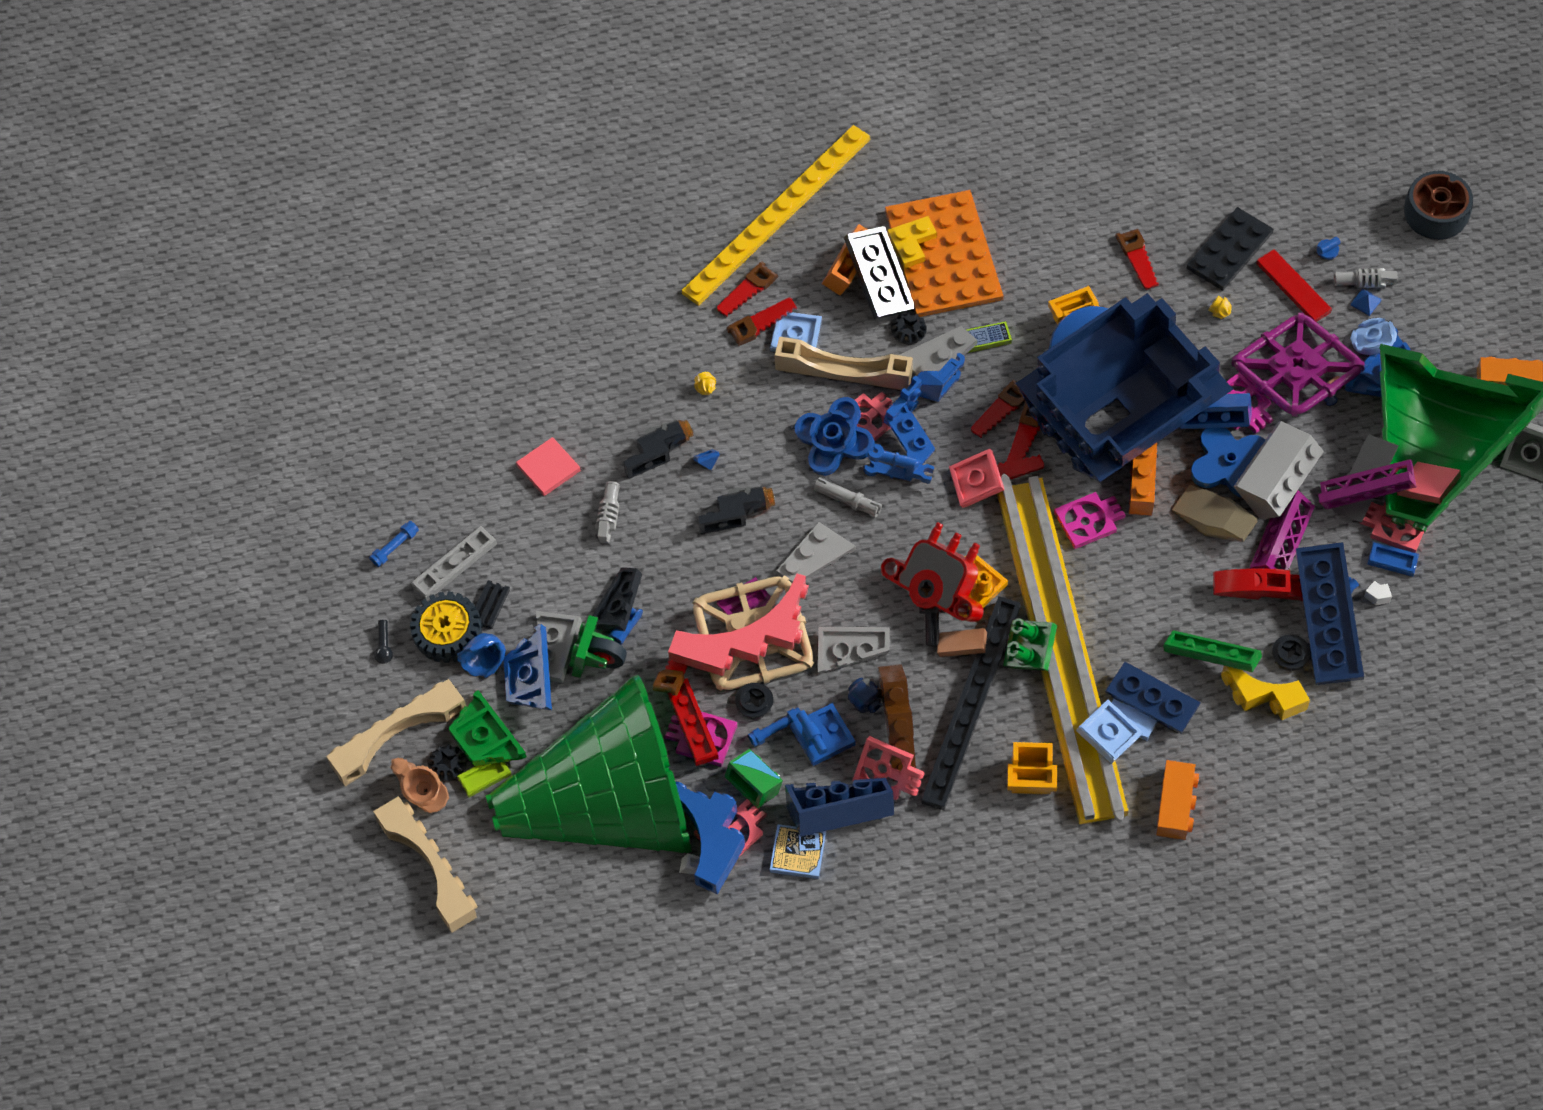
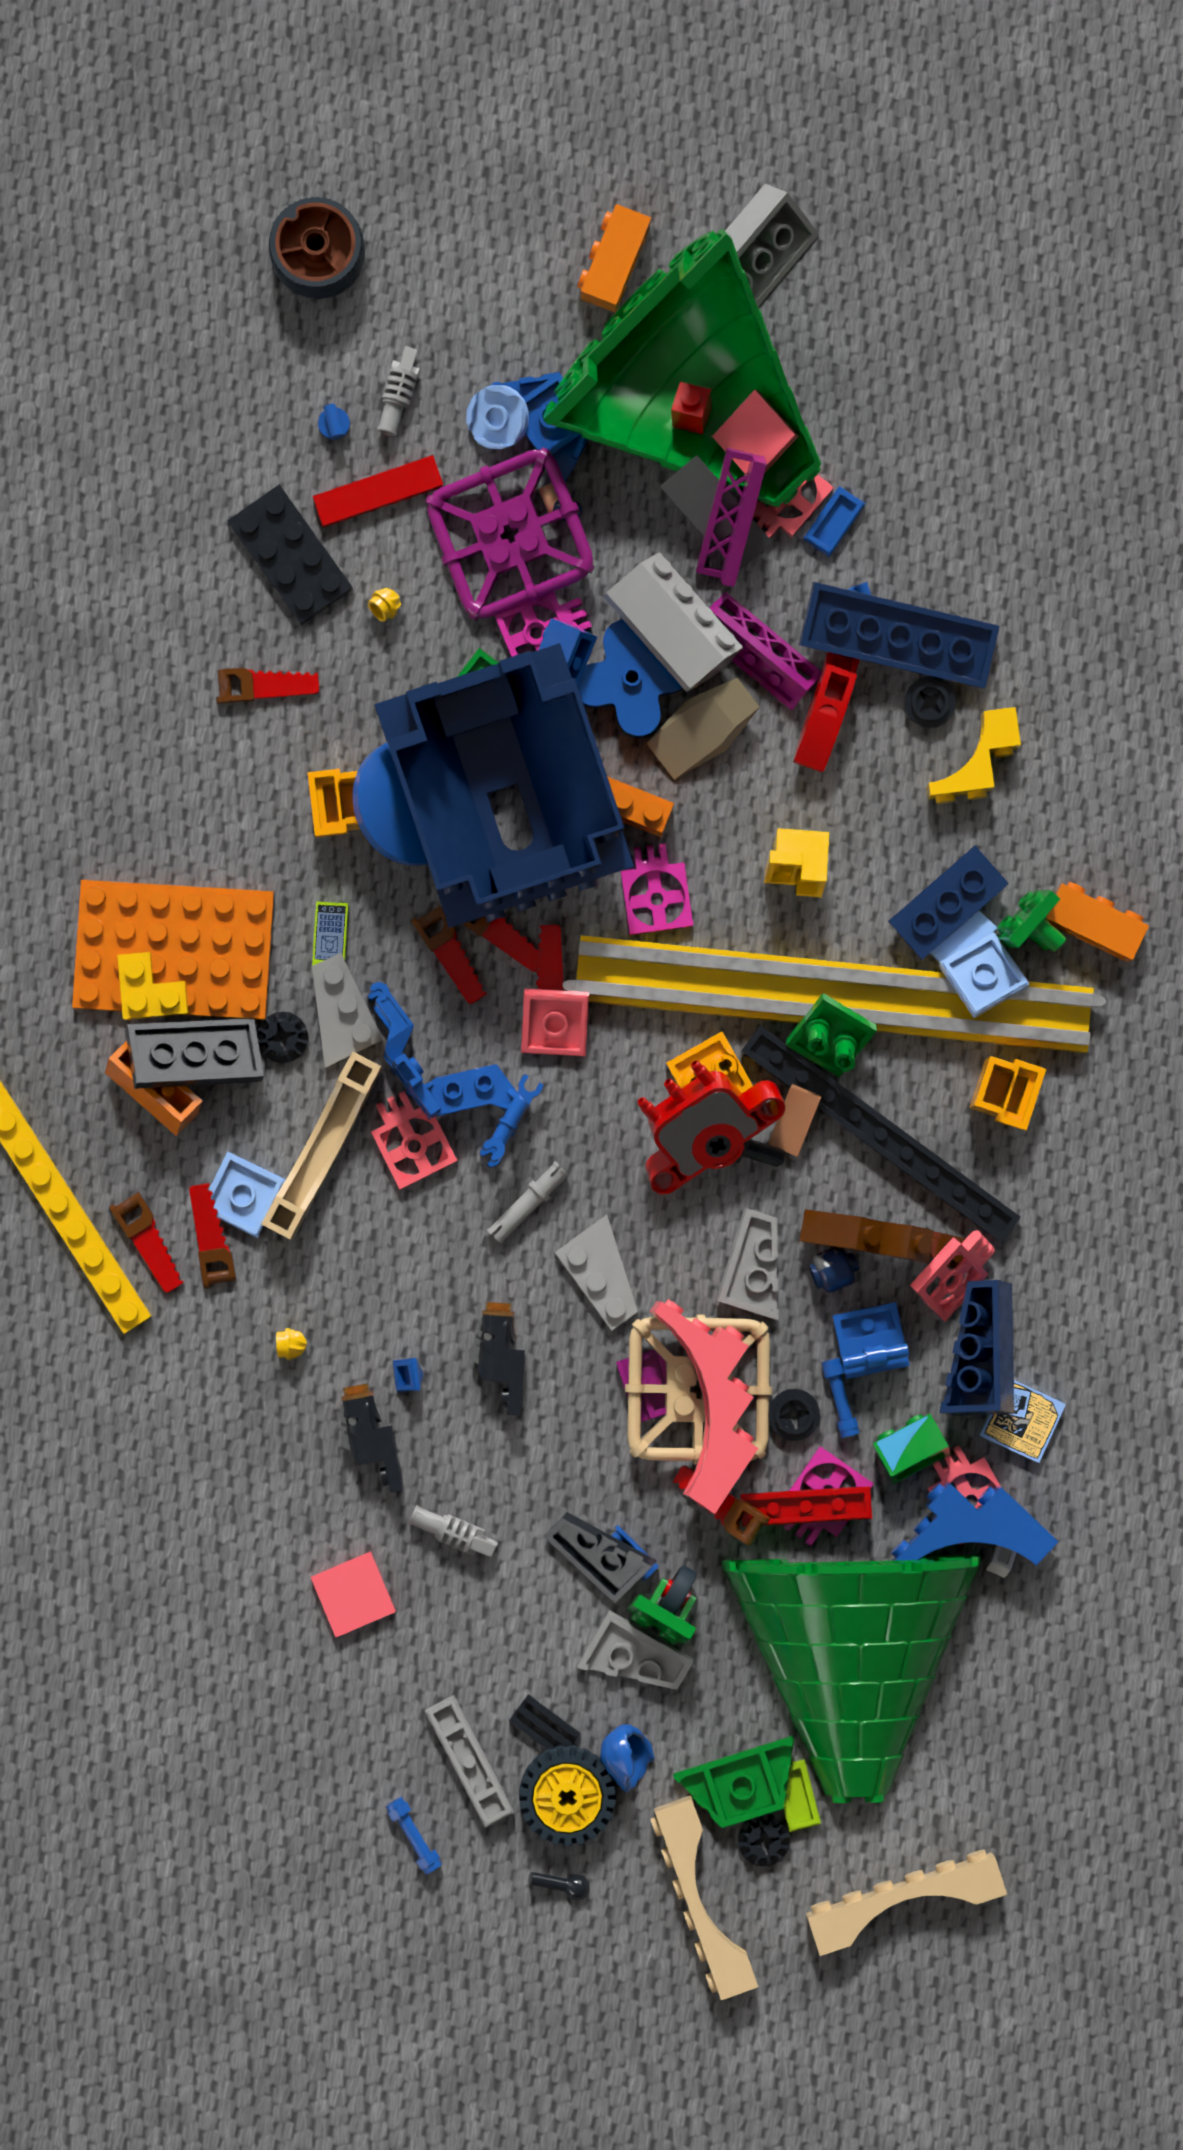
camera: 80 degrees left, 25 degrees up
nougat piece [390,757,449,813] -> none
blue wing [504,624,552,711] -> none
blue plant [795,397,875,476] -> none
green tile [1163,630,1262,672] -> none
blue slope [1351,289,1382,316] -> none
white piece [1364,581,1392,605] -> none
none -> red brick [671,382,712,435]
none -> yellow plate [764,828,829,898]
none -> green plate [996,890,1066,952]

